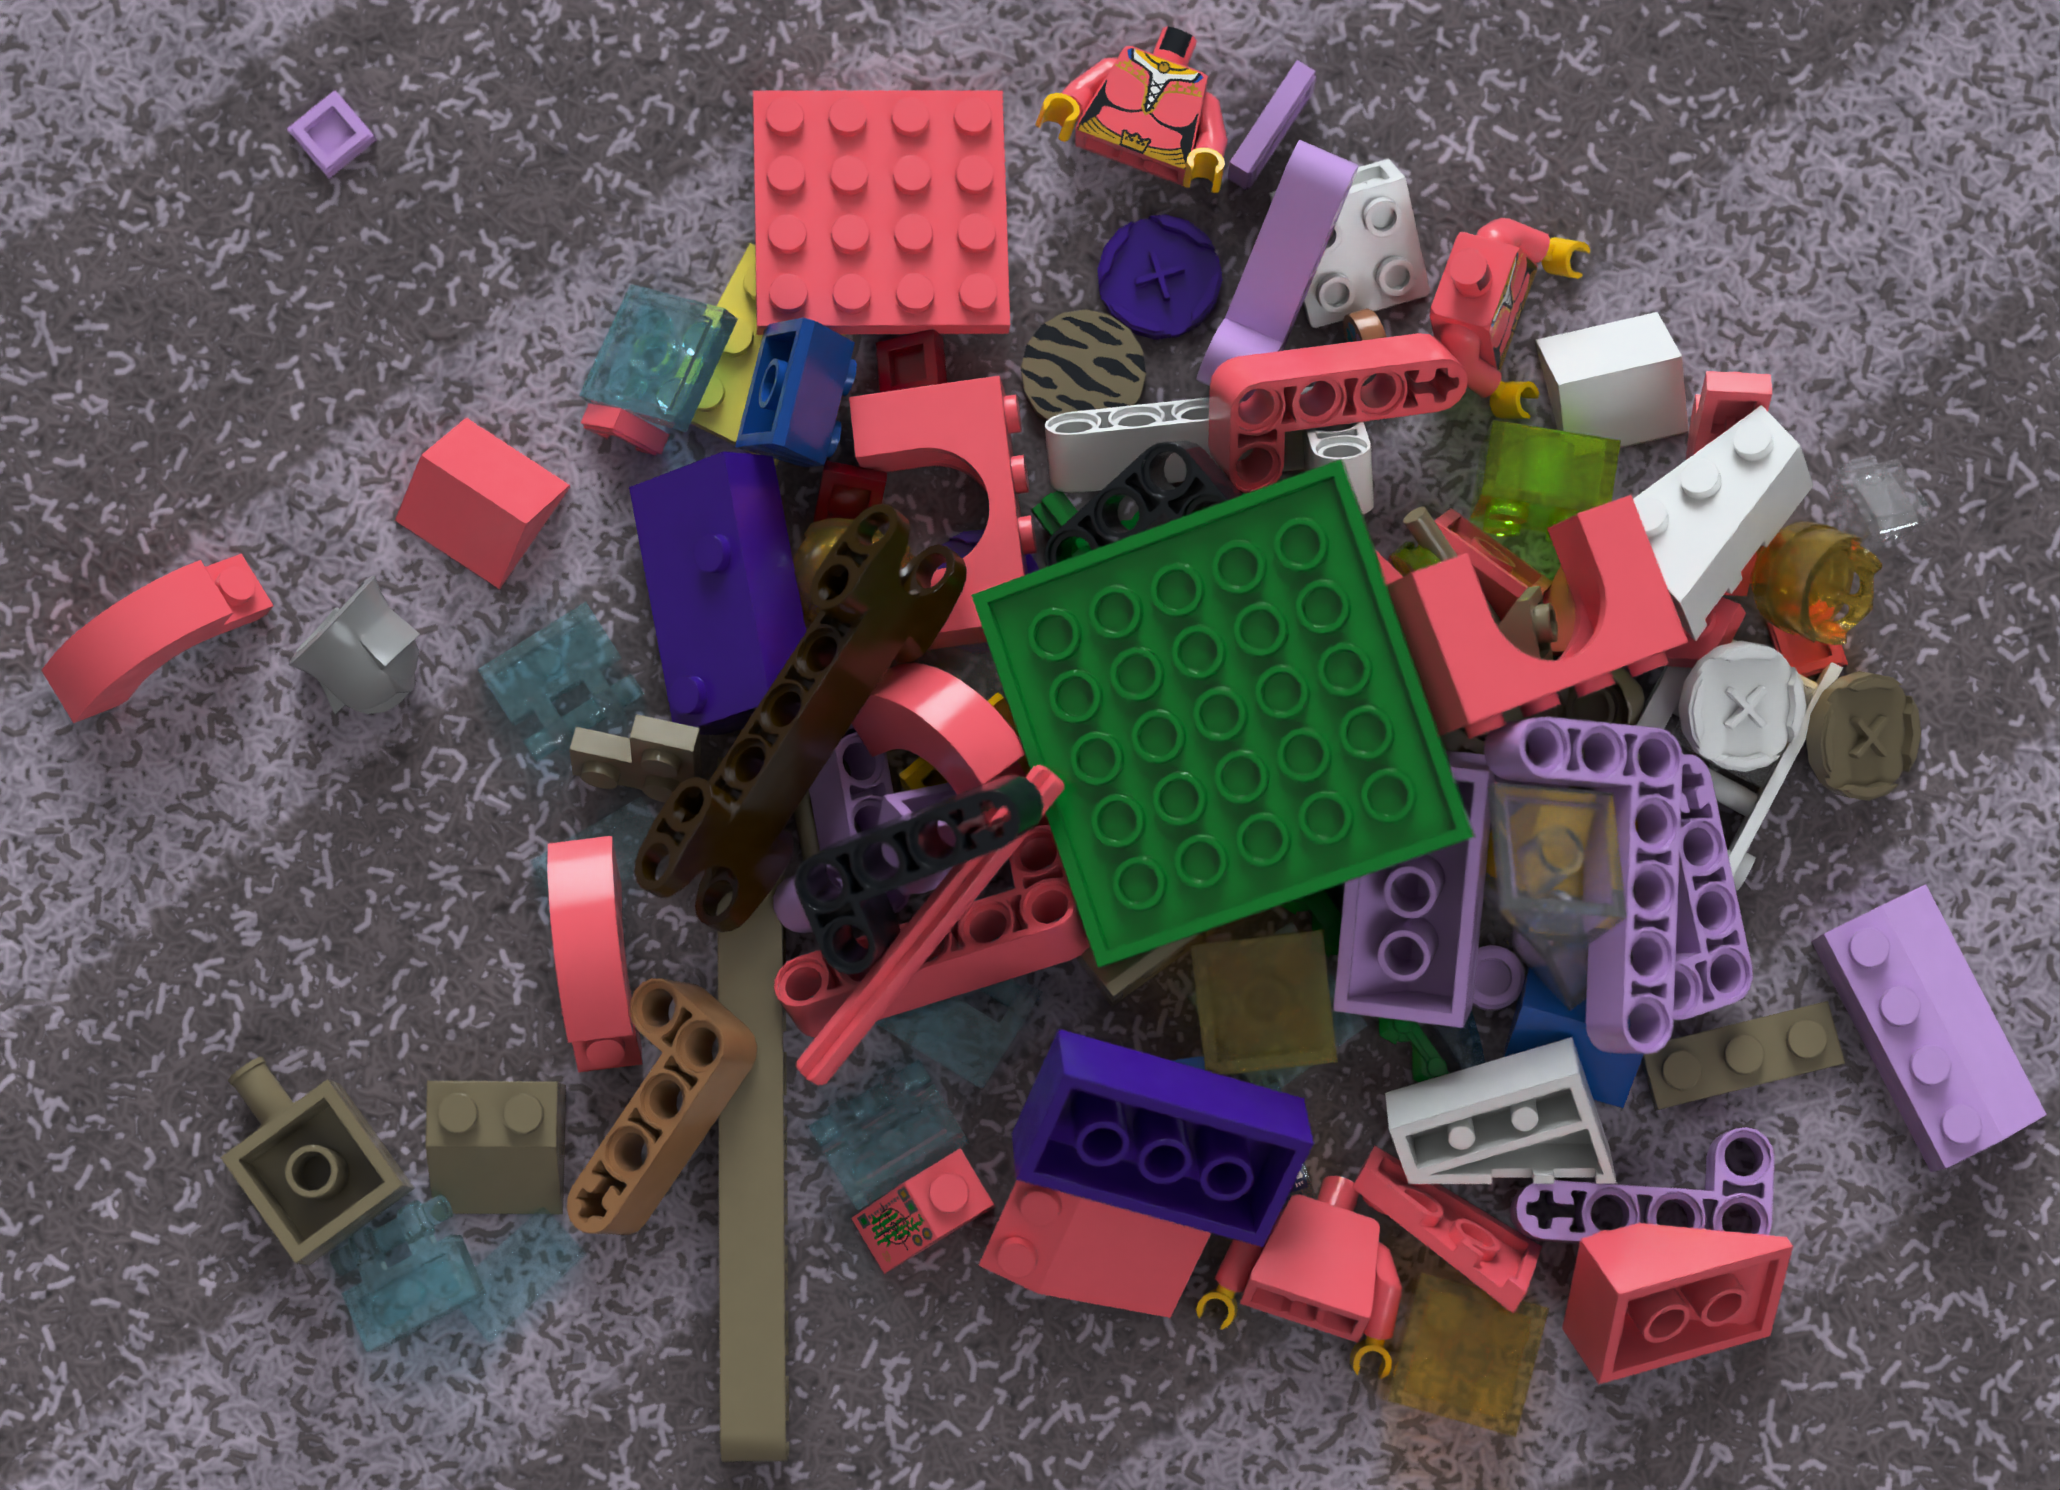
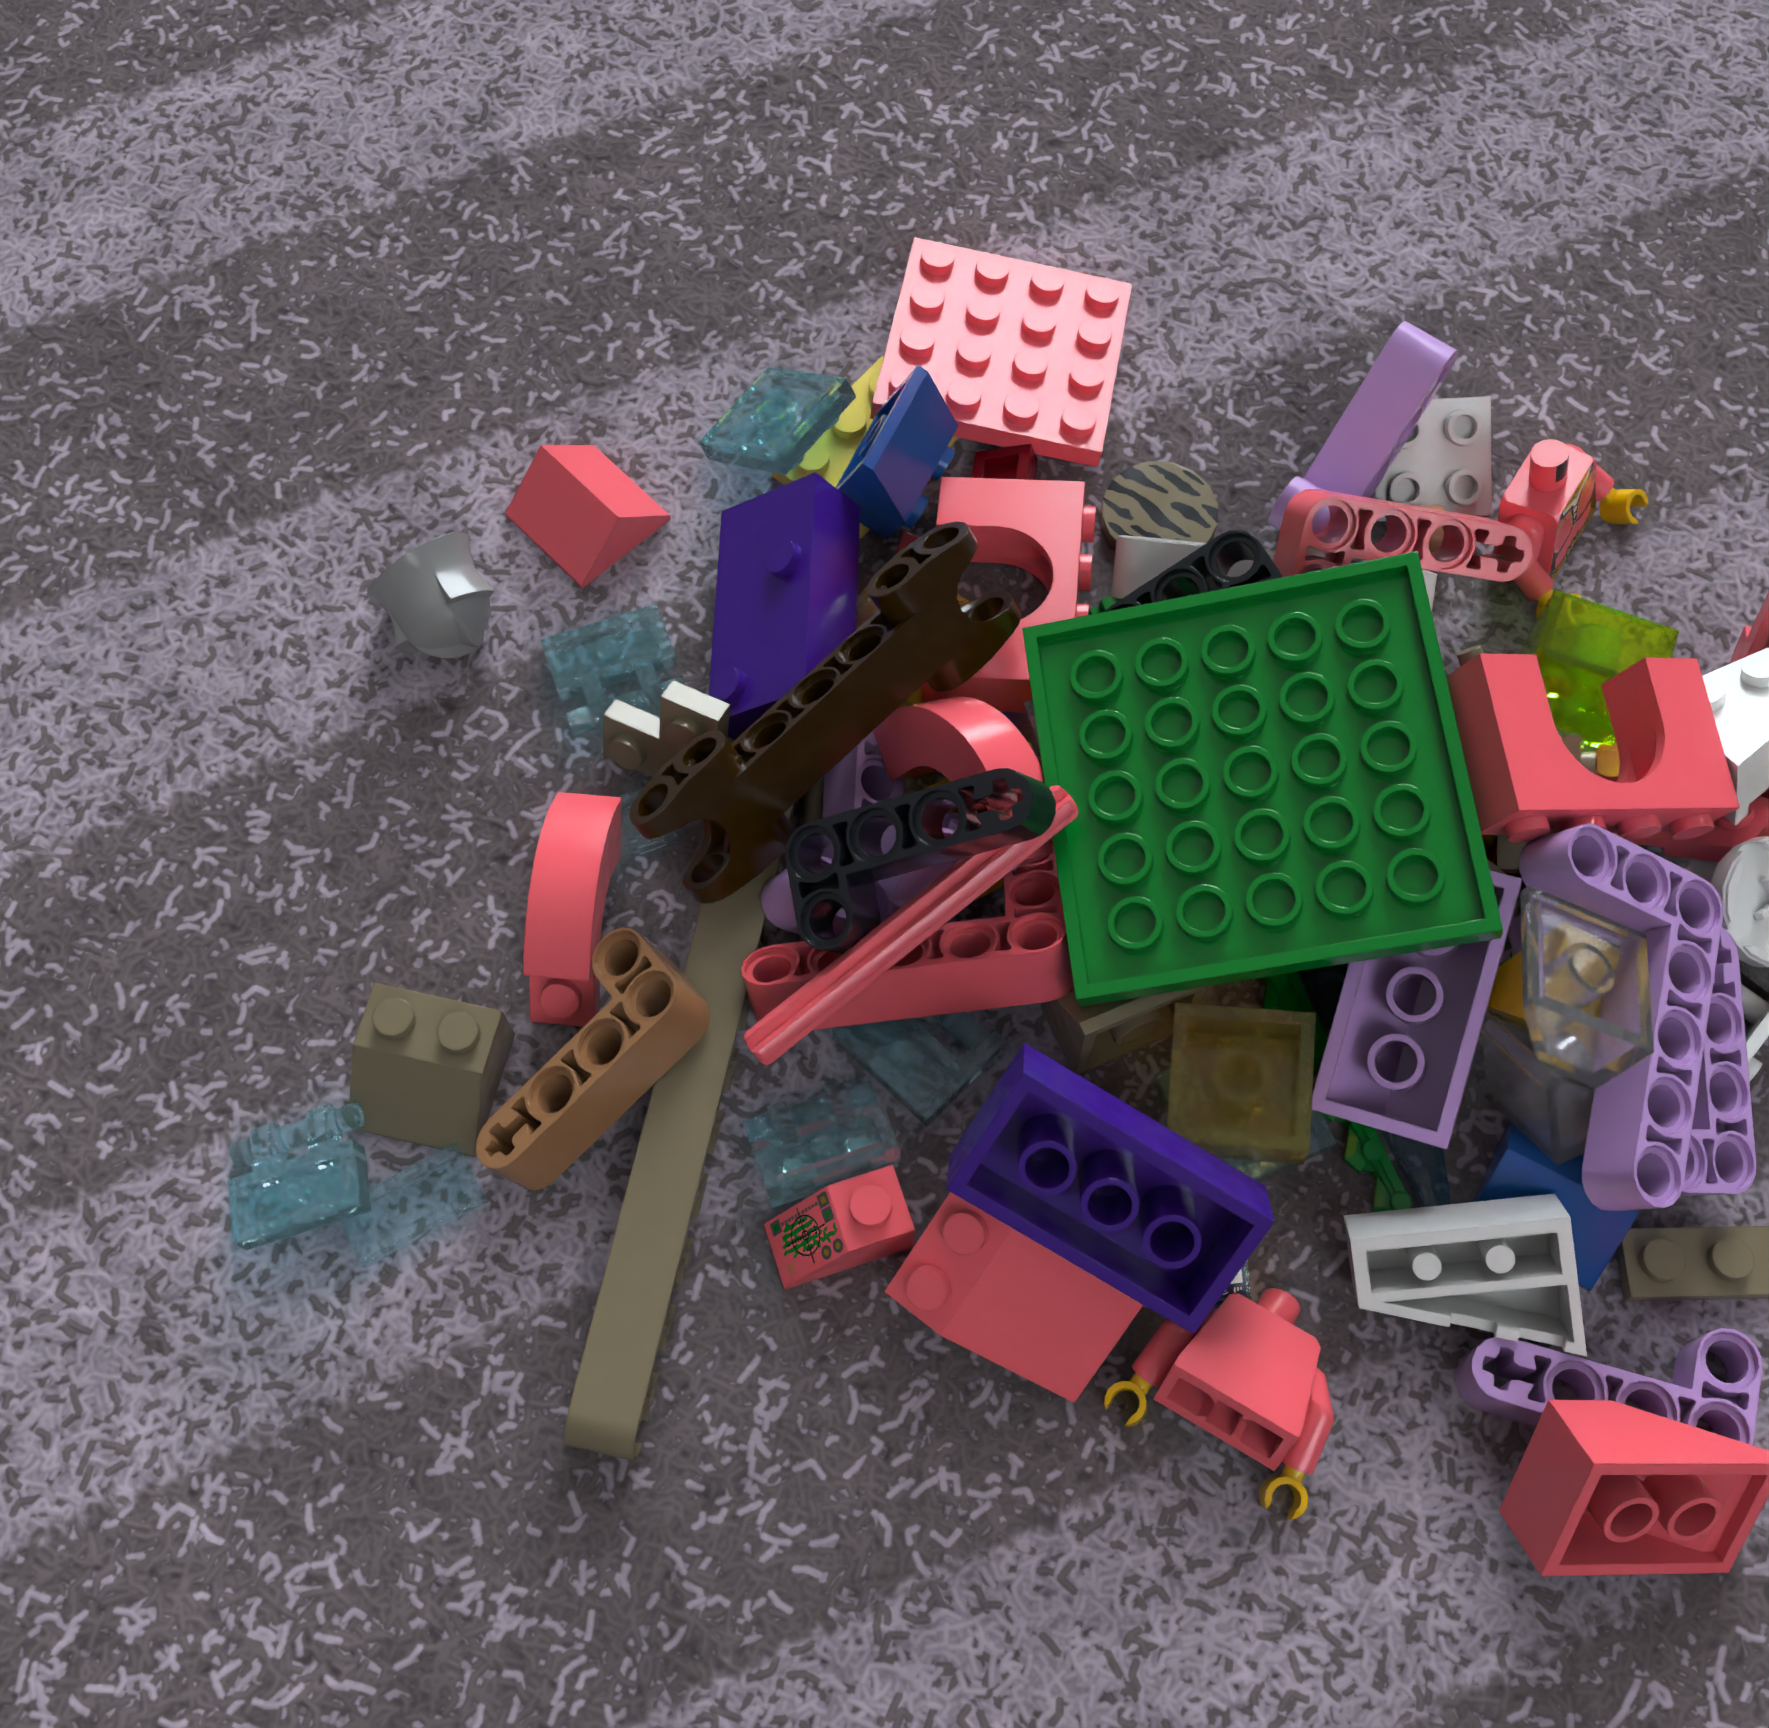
camera: 10 degrees right, 15 degrees down
coral arch [41,553,274,723] -> none
dark tan brick [220,1057,415,1266] -> none
lavender tile [287,90,376,179] -> none
coral tile [581,403,670,456] -> none
torso [1035,26,1228,193] -> none
dark purple tile [1097,214,1222,340] -> none
lavender tile [1227,60,1316,190] -> none
coral wing [1352,1146,1542,1313] -> none
clear yellow brick [1382,1272,1549,1437] -> none
lavender tile [1473,945,1524,1011] -> none
white slope [1535,312,1689,461] -> none

